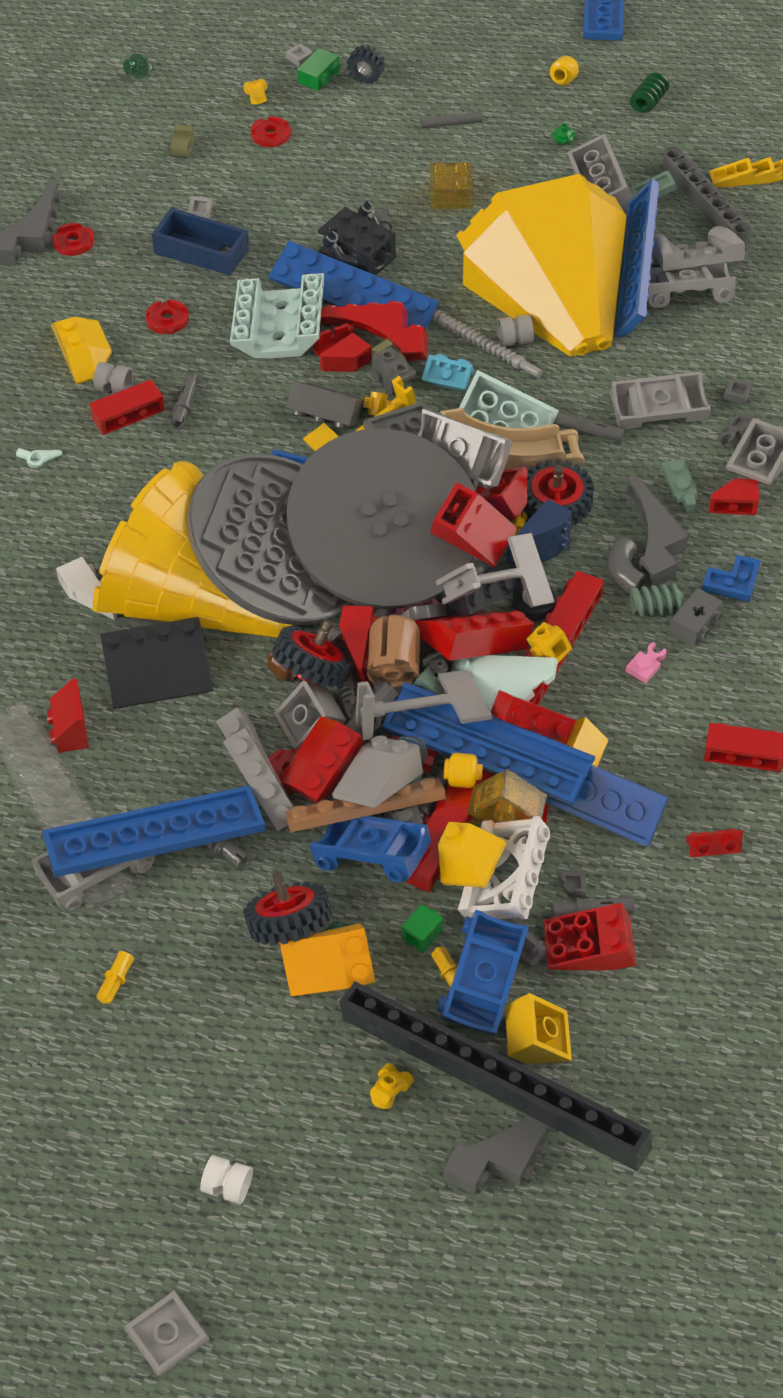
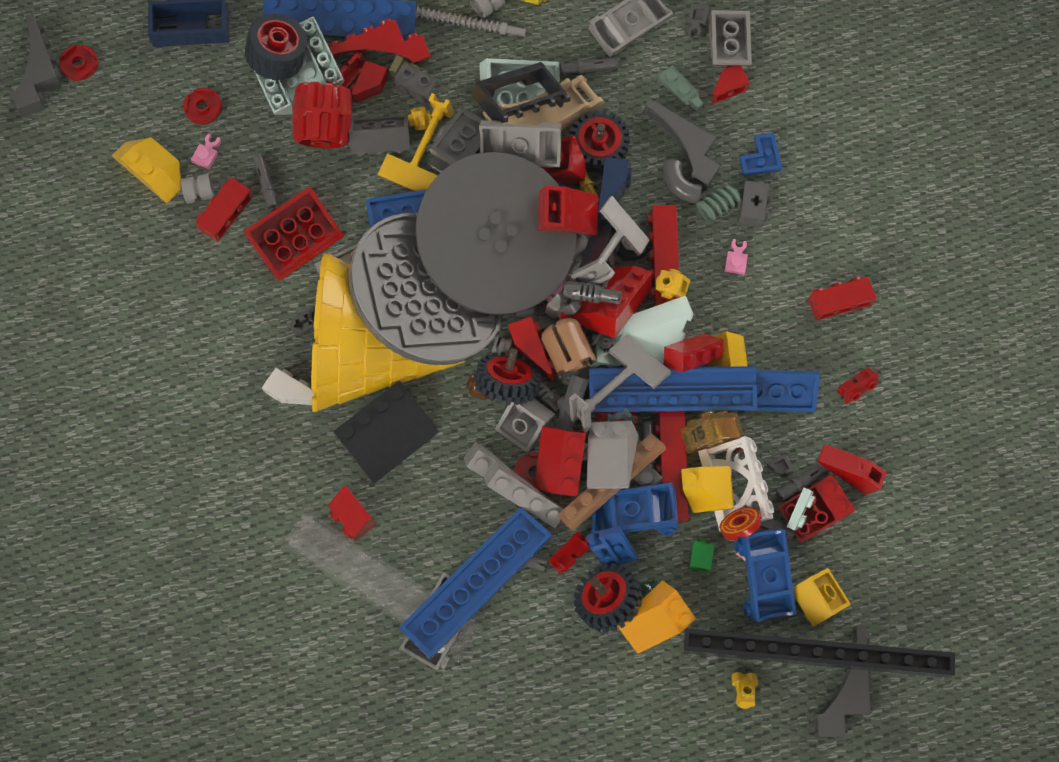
camera: 30 degrees left, 20 degrees up
light aqua animal [16,448,62,468] -> none
yellow axle [97,951,134,1004] -> none
medium azure bracket [422,354,474,393] -> none
yellow axle [431,946,458,987] -> none
yellow head [444,753,483,788] -> none
none -> bright pink plate [191,134,221,170]
none -> red slope [242,186,344,281]
none -> black wheel [245,13,308,81]
none -> red wheel [292,82,352,149]
none -> black hinge [473,62,570,124]
none -> red hinge [548,531,590,574]
none -> dark grey hinge [564,281,622,304]
none -> blue plate [586,526,638,567]
none -> red tile [719,507,762,541]
none -> light aqua plate [787,488,815,530]
none -> red slope [817,444,887,495]

